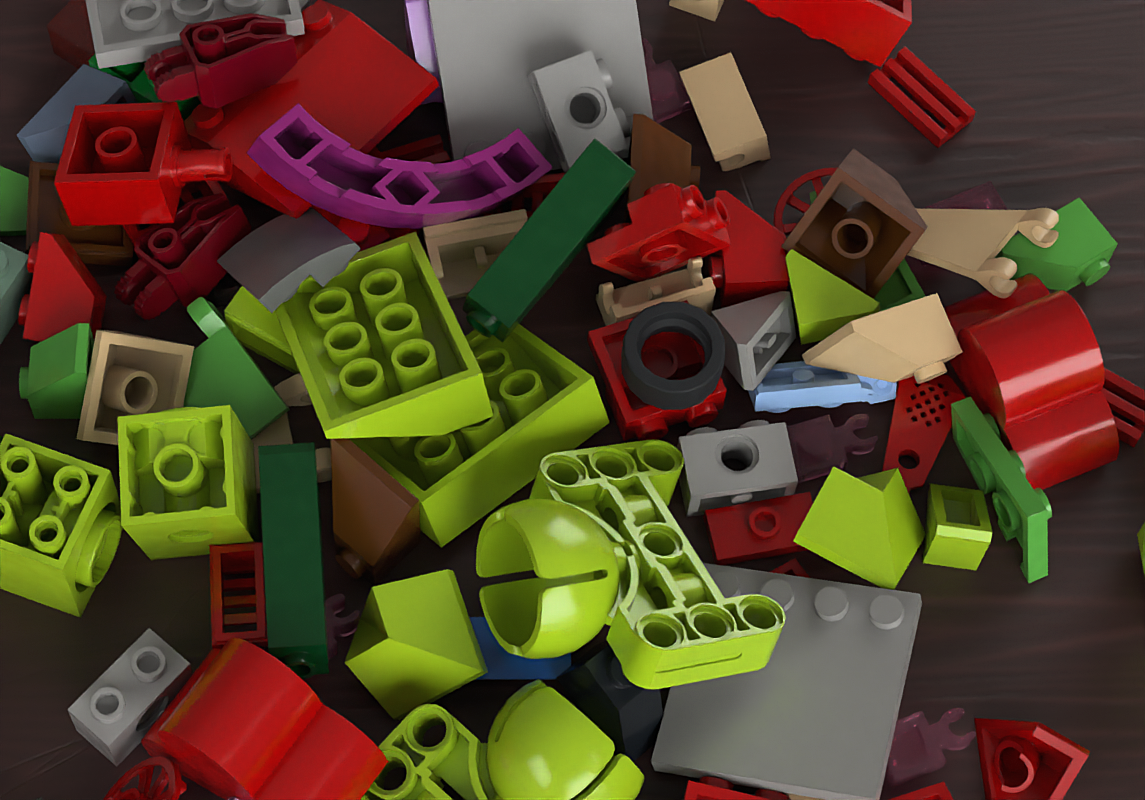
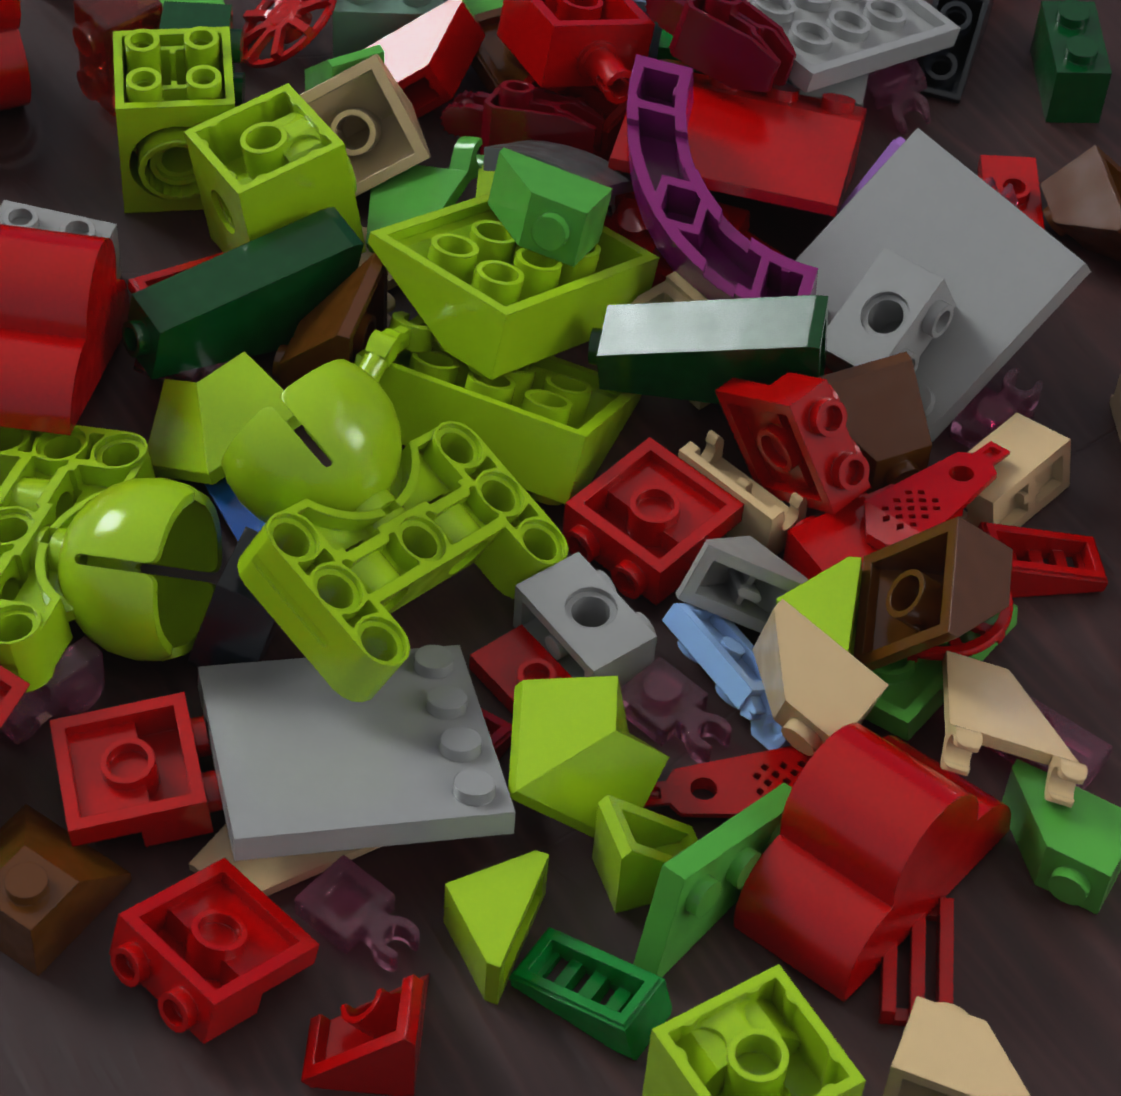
camera: 65 degrees right, 15 degrees down
black tyre [621,302,725,410] -> none
none -> lime piece [359,311,435,383]
none -> lime slope [444,850,549,1005]
none -> bright green slope [488,148,613,267]
none -> green slope [509,927,672,1060]
none -> red piece [863,441,1011,550]
none -> red slope [978,522,1109,598]

